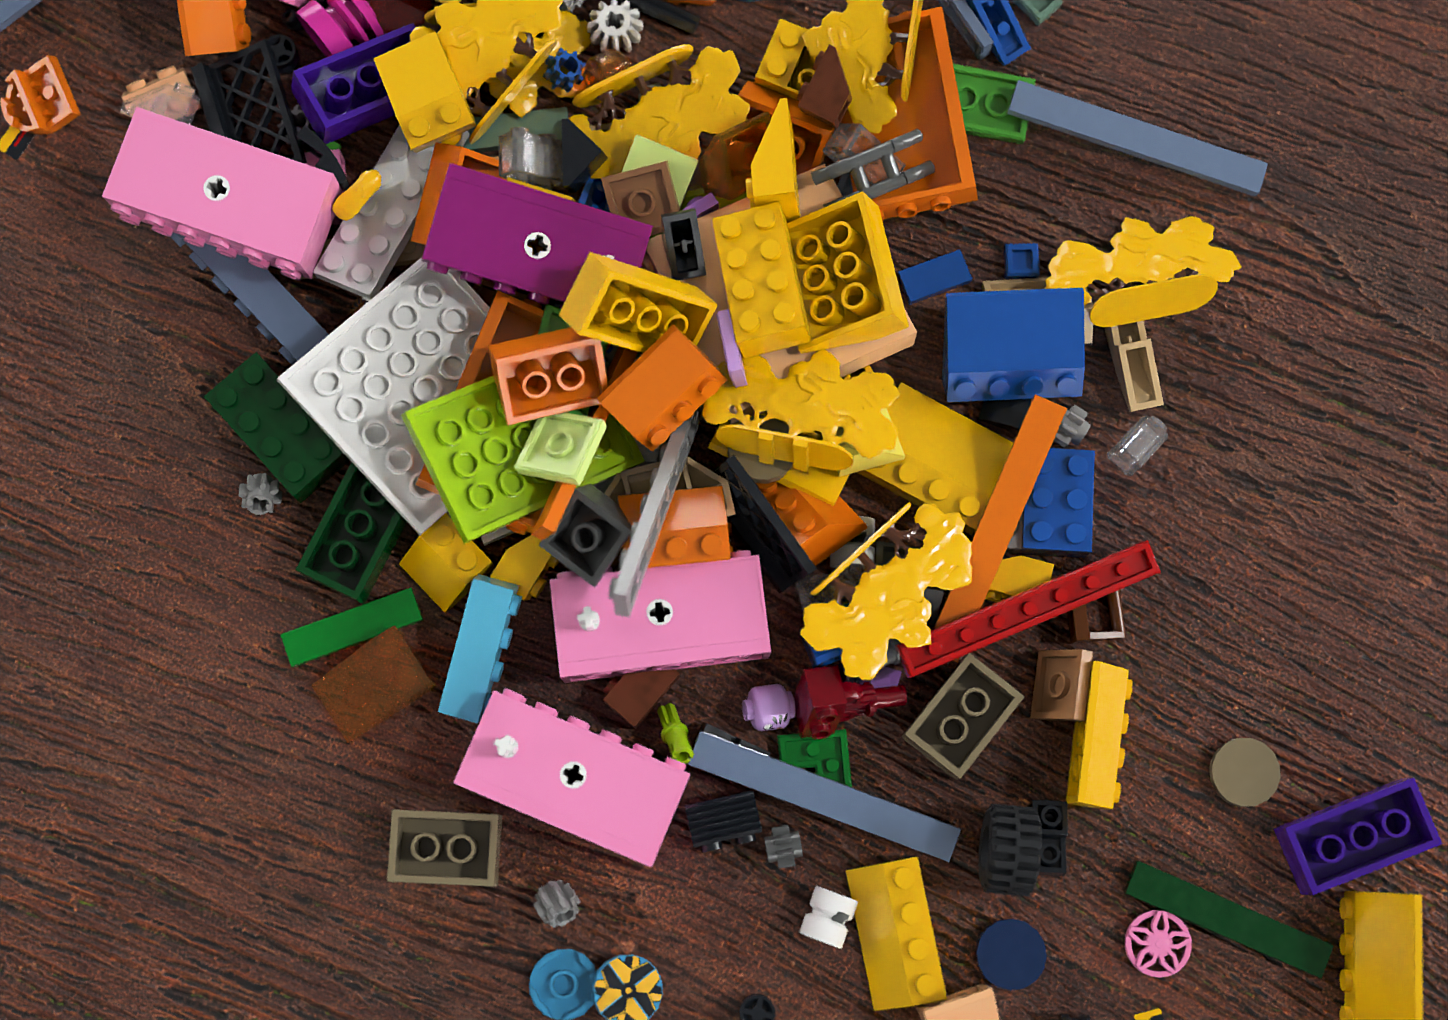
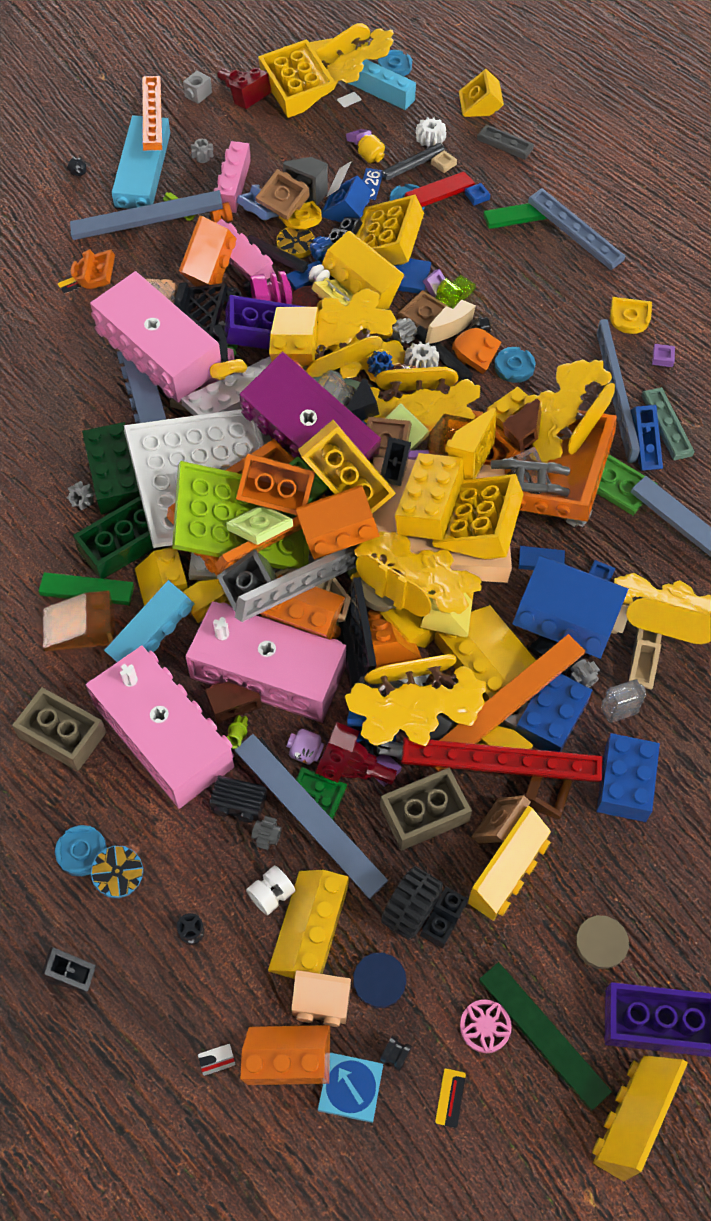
camera: 30 degrees right, 20 degrees down
light grey gear [533,880,580,928] -> none
lavender tile [716,309,747,388] -> none
none -> blue brick [596,733,660,822]

